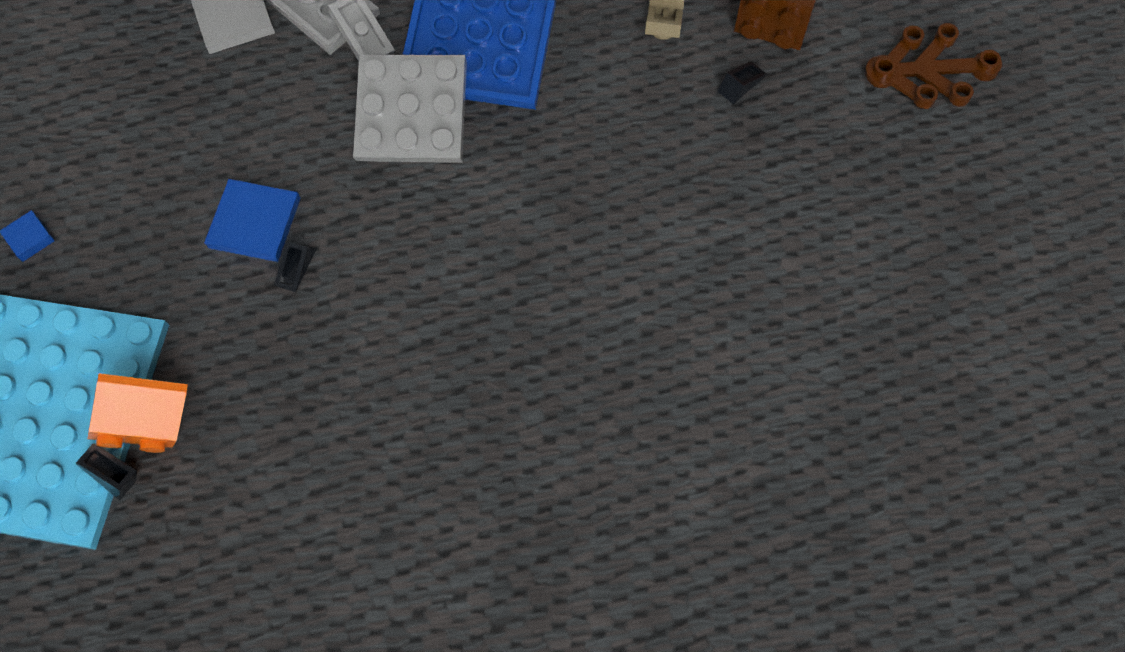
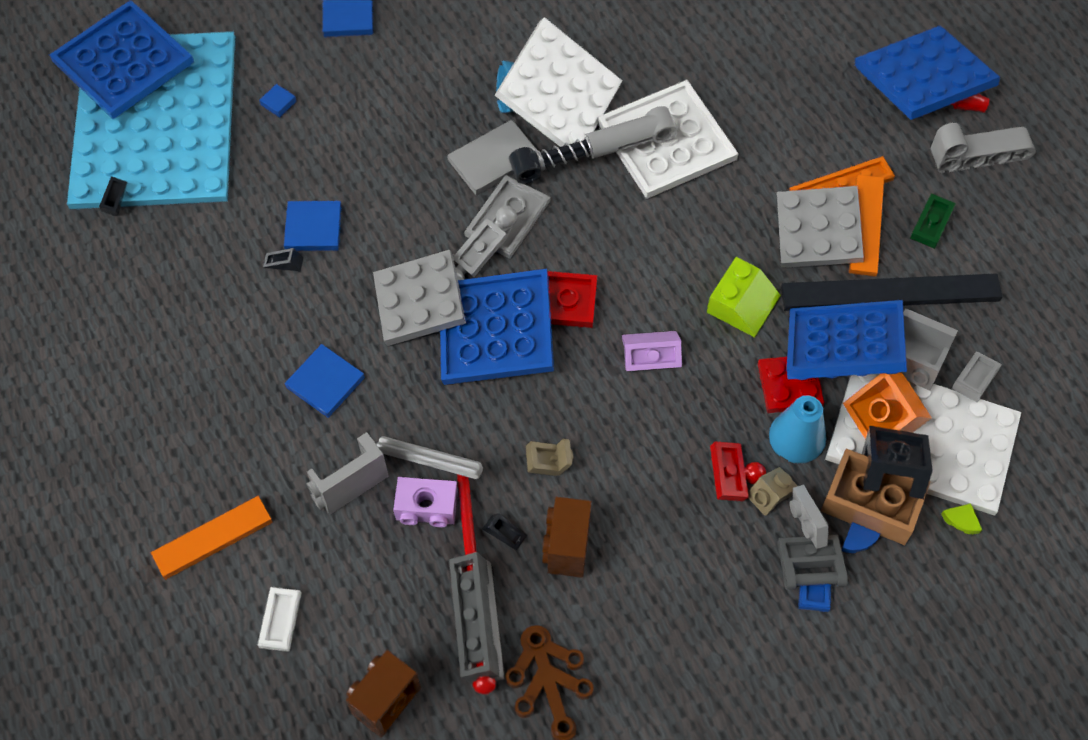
camera: 75 degrees right, 5 degrees down
slope [87,373,188,453] -> none
none -> orange tile [151,496,273,580]
none -> white tile [258,587,301,652]
none -> blue tile [284,344,365,418]
none -> light grey panel [307,432,389,515]
none -> reddish brown brick [345,650,421,738]
none -> light grey axle [377,436,483,479]
none -> lavender brick [394,477,458,527]
none -> dark grey piece [449,474,504,695]

